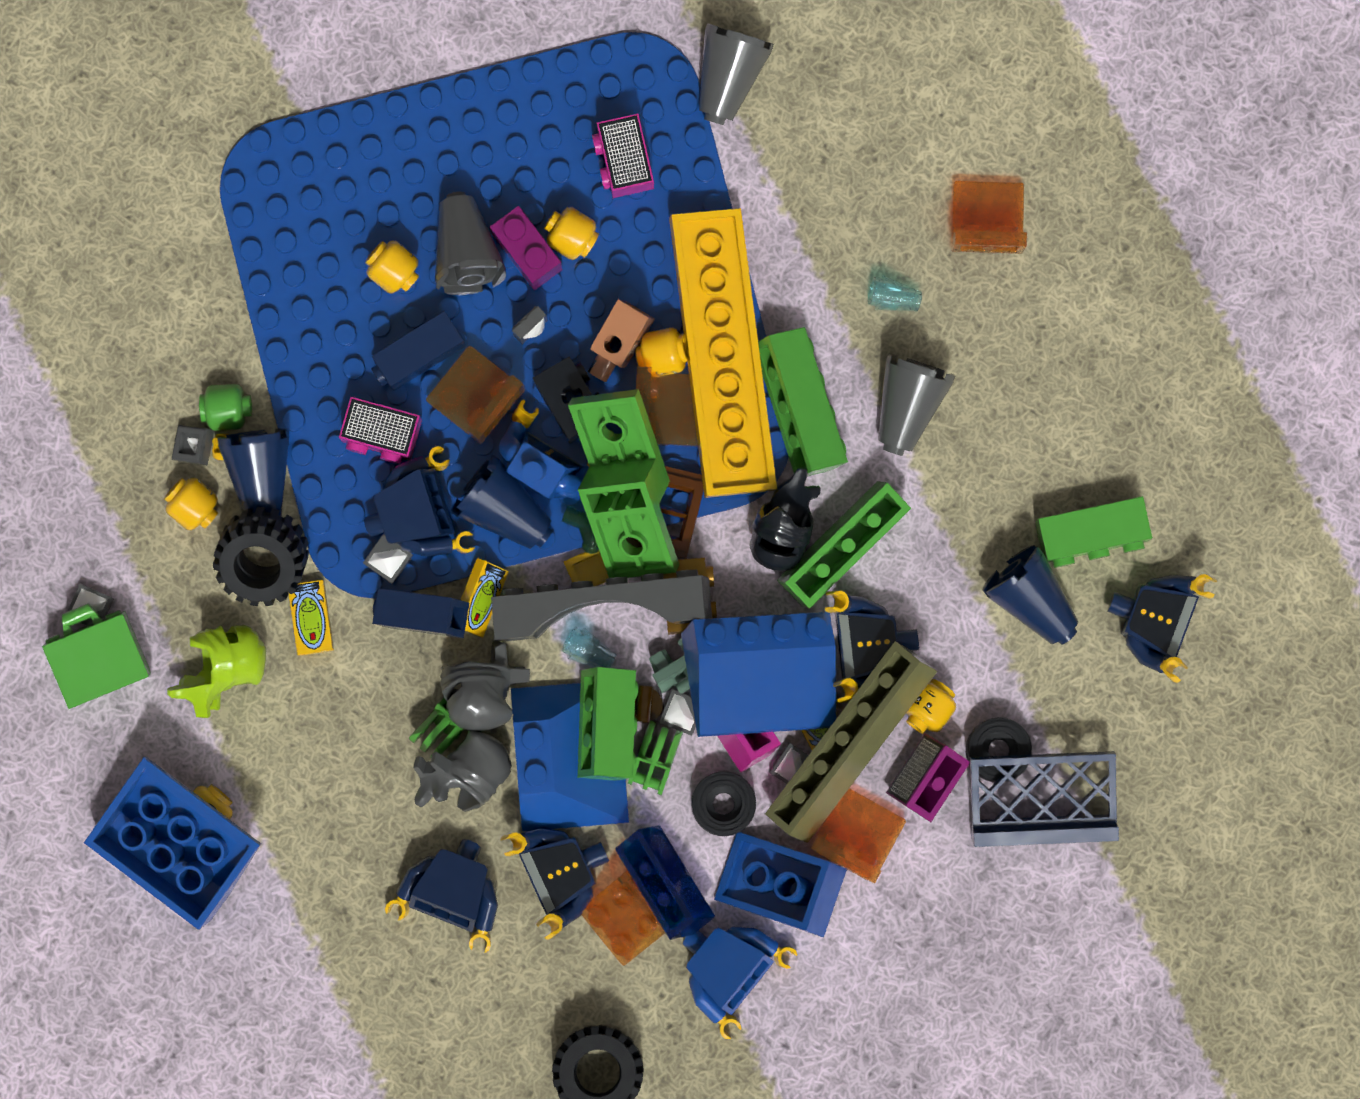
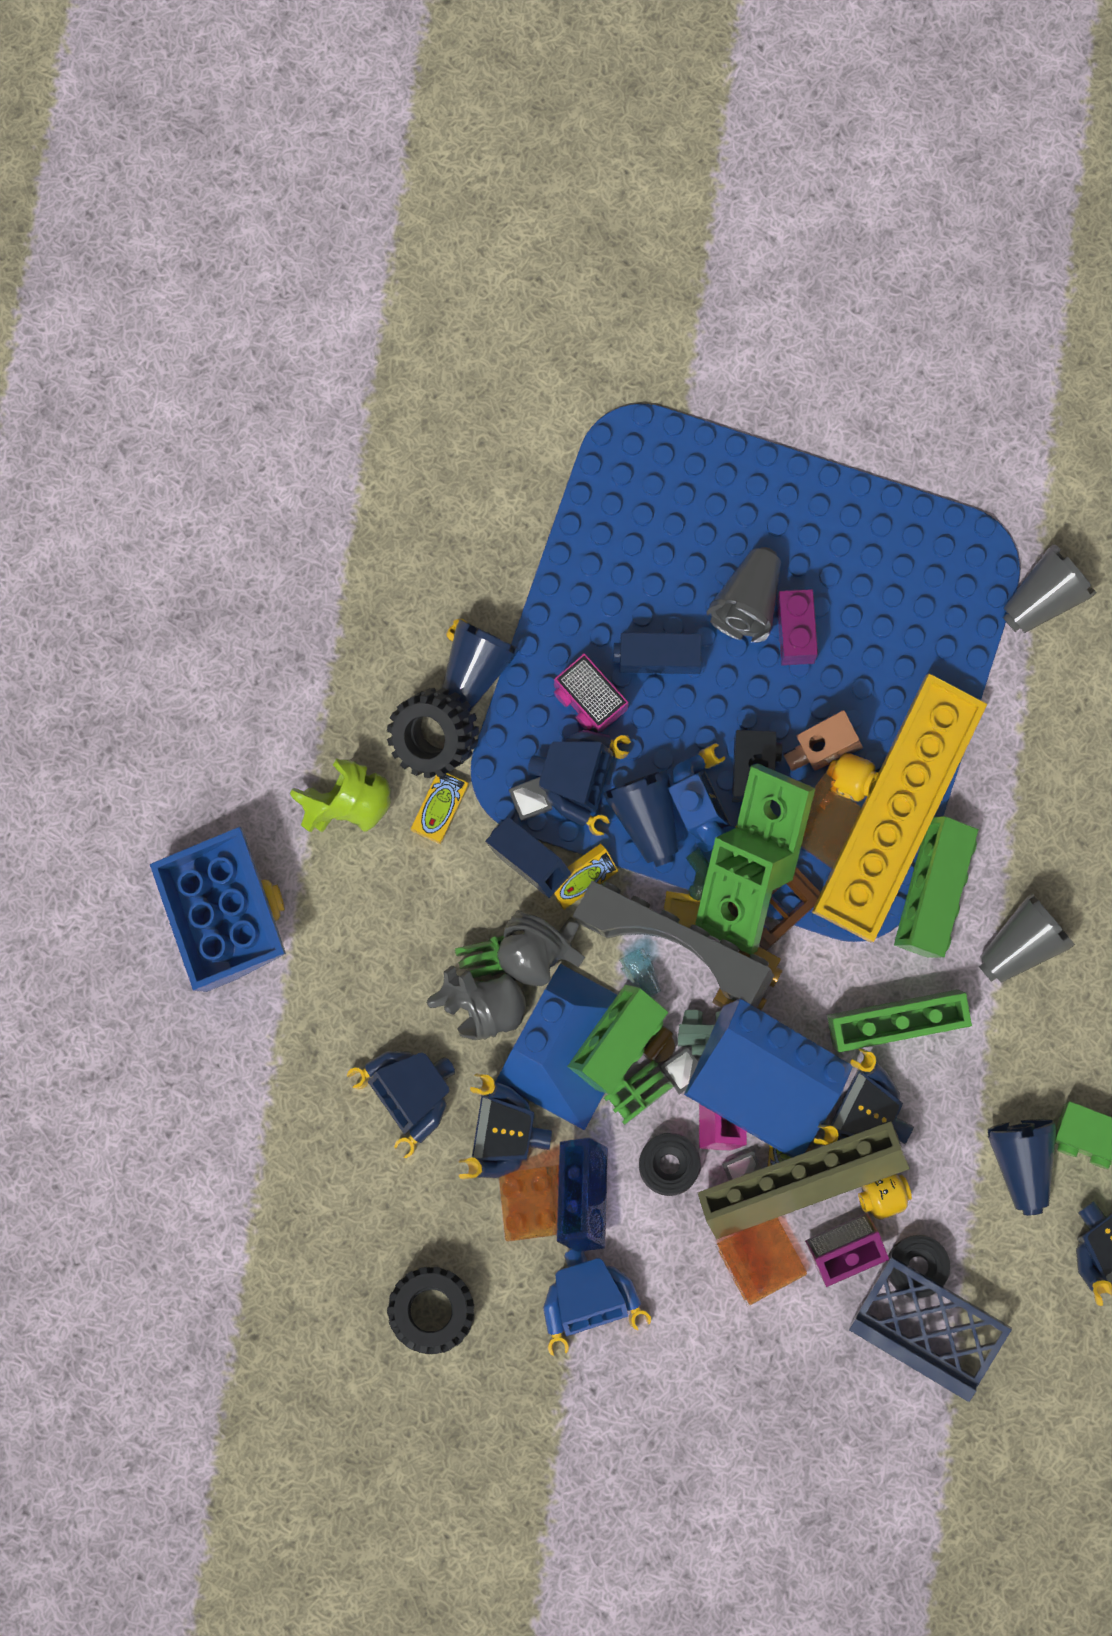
camera: 35 degrees right, 5 degrees down
bright green piece [42,603,151,709] -> none
tile [67,584,114,626] -> none
yellow head [164,478,218,530] -> none
dark grey tile [171,425,214,466] -> none
bright green head [199,384,252,431] -> none
yellow head [365,241,419,294] -> none
clear orange bracket [426,346,525,445] -> none
dark grey tile [512,306,548,345] -> none
yellow head [544,207,599,260] -> none
brick [592,114,654,198] -> none
blue slope [714,832,847,938] -> none
black piece [749,467,821,571] -> none
clear light blue cone [867,275,922,312] -> none

